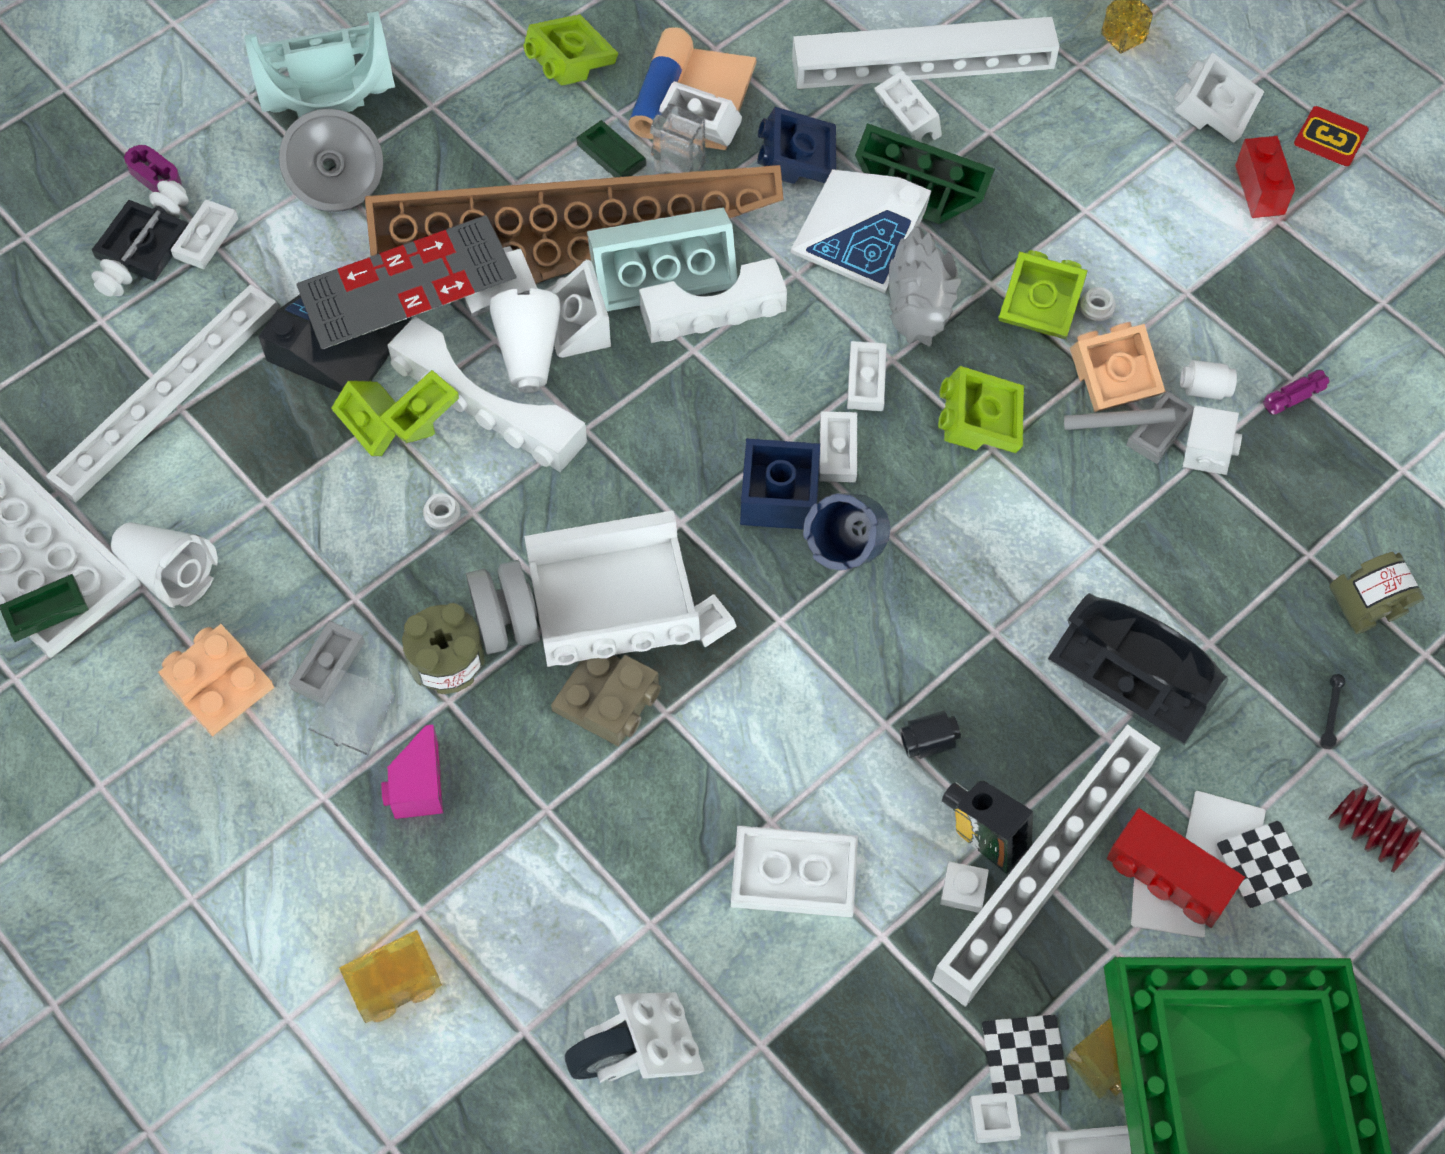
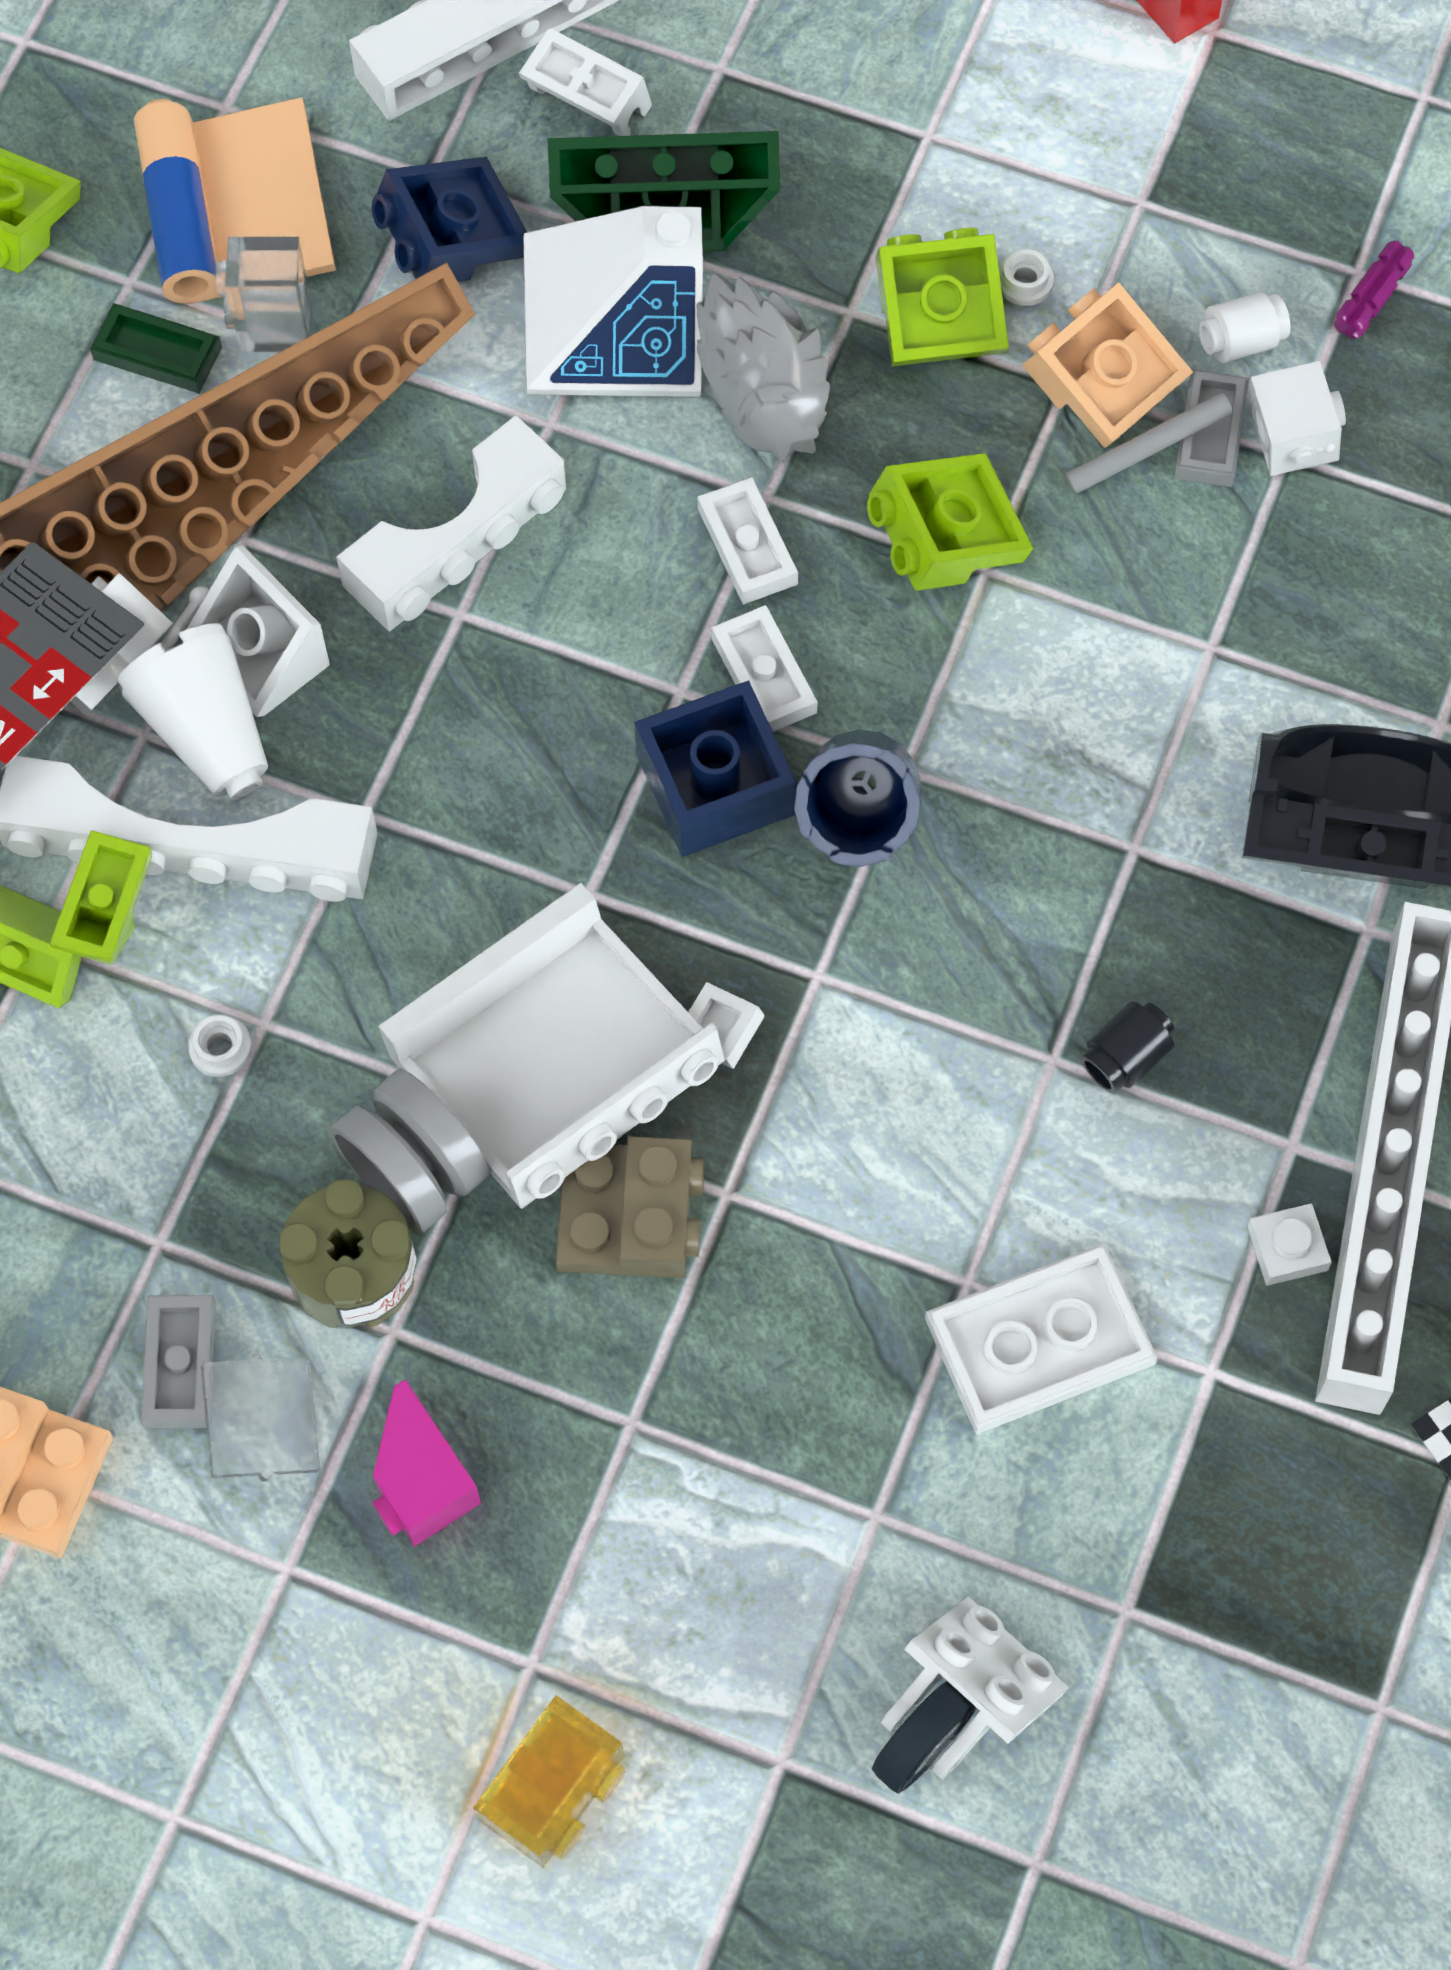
camera: 25 degrees left, 5 degrees up
light aqua slope [587,207,738,311] -> none
white brick [659,81,742,146] -> none
black torso [942,781,1033,874] -> none

